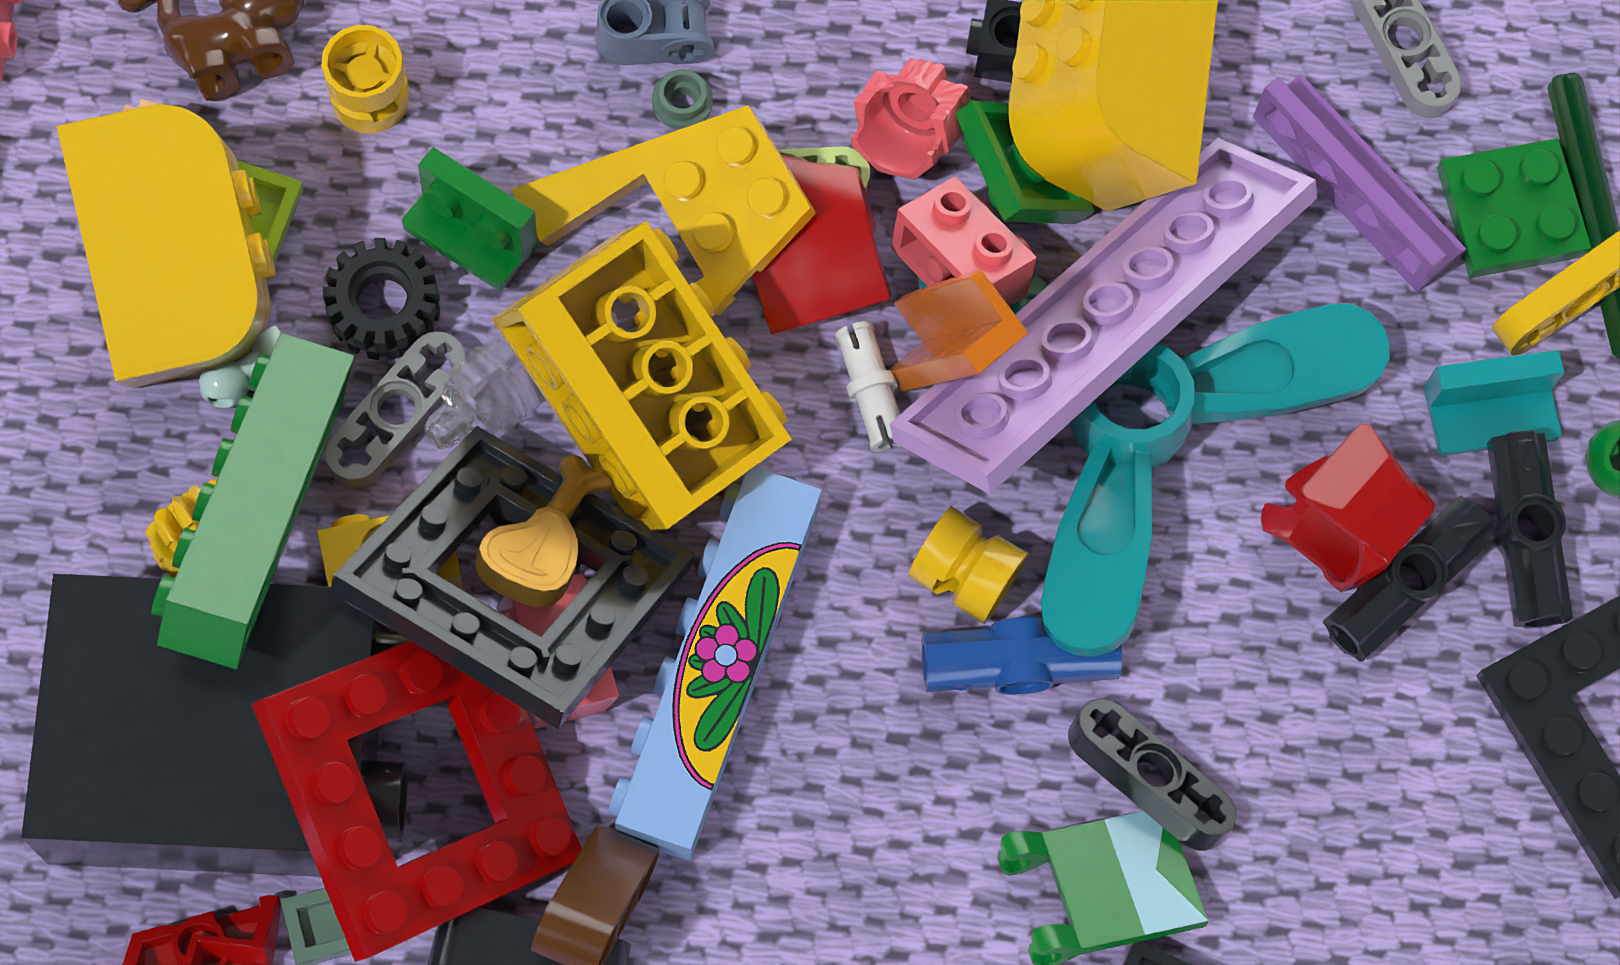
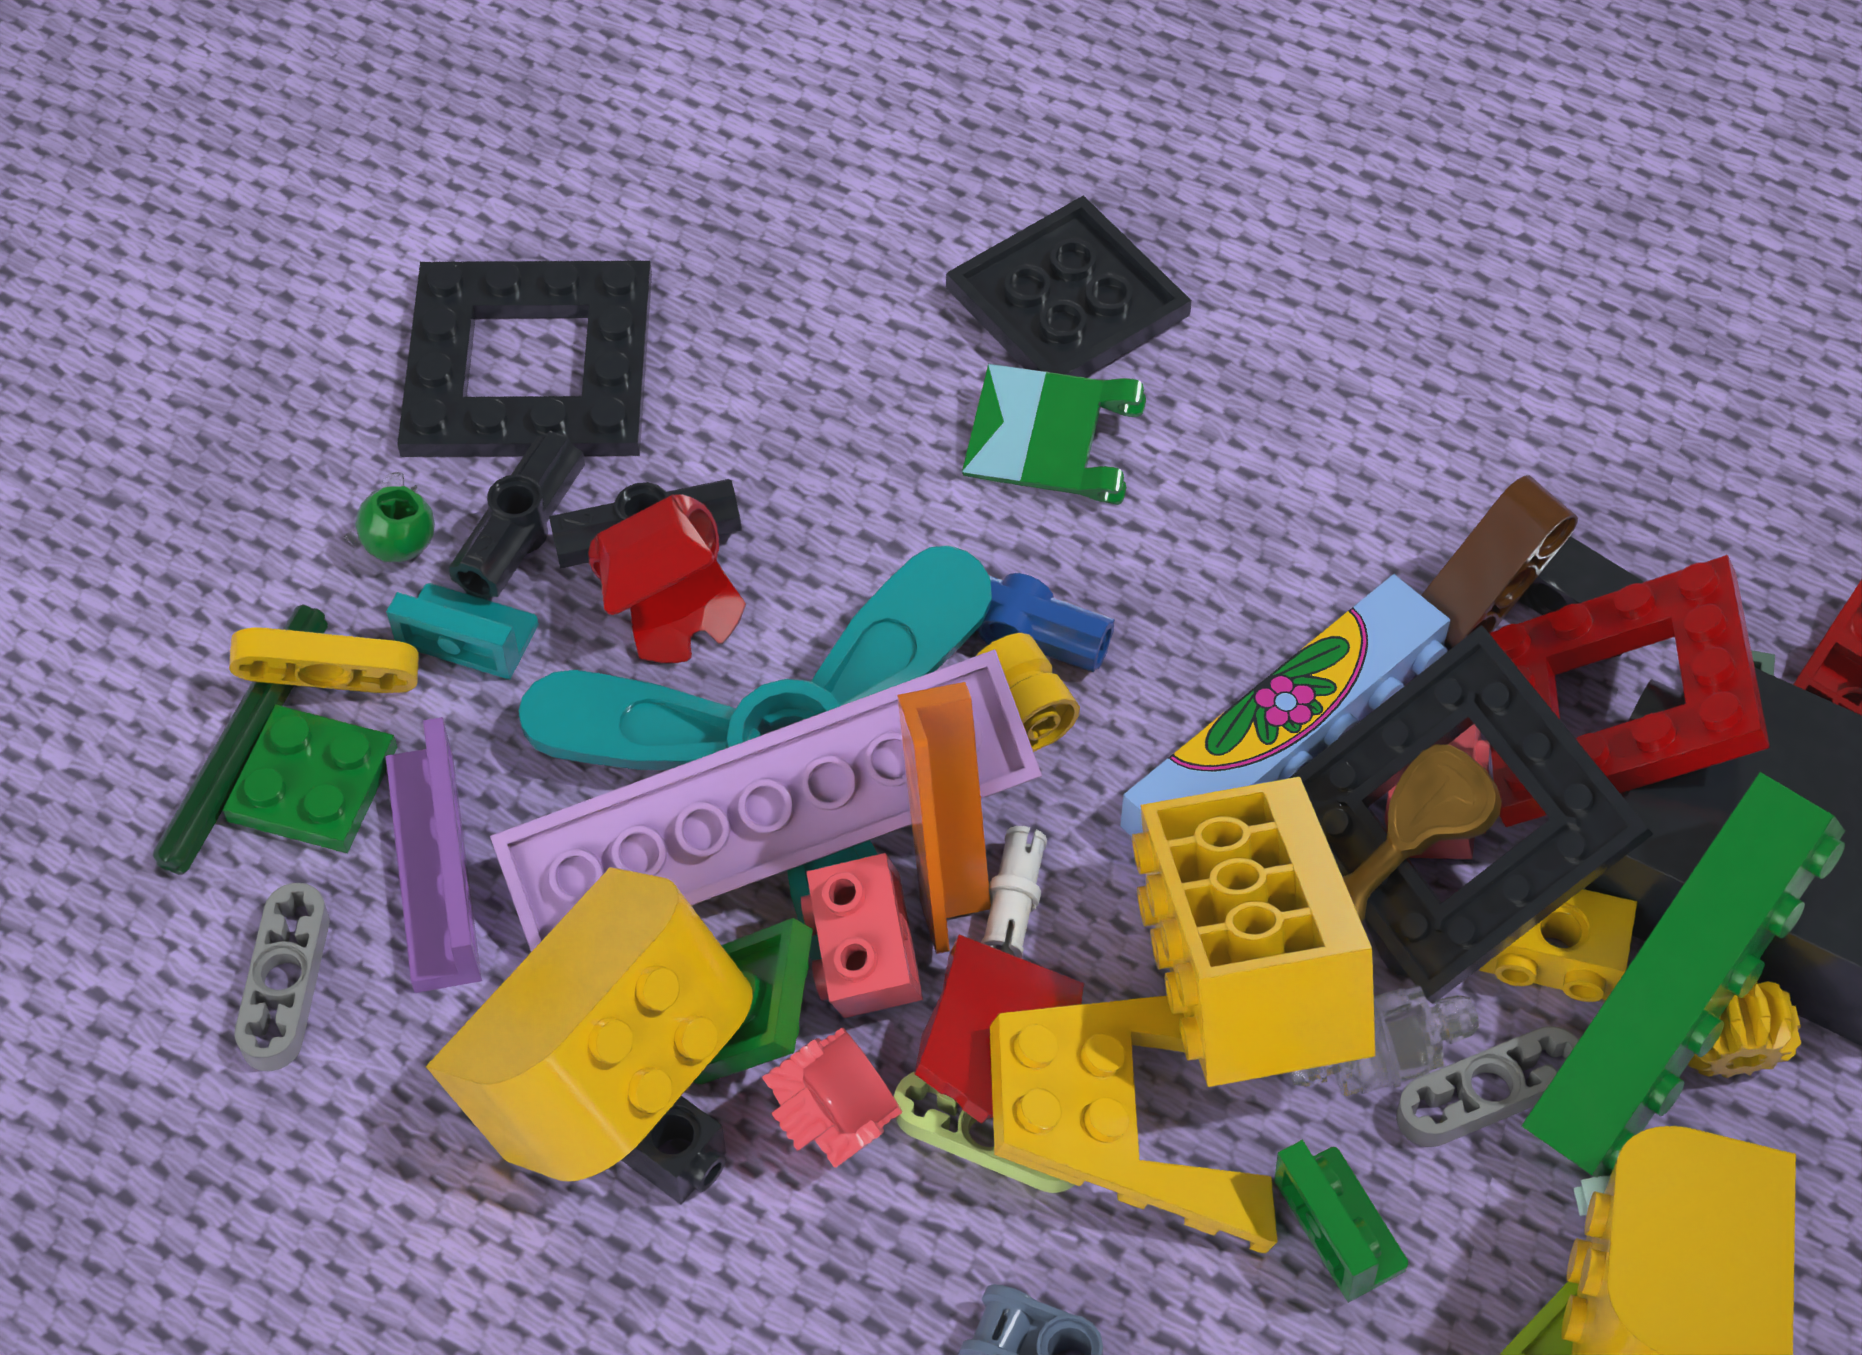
camera: 145 degrees left, 15 degrees down
black tyre [323,238,440,360] -> none
sand green plate [652,69,713,130] -> none
black beam [1068,699,1237,851] -> none

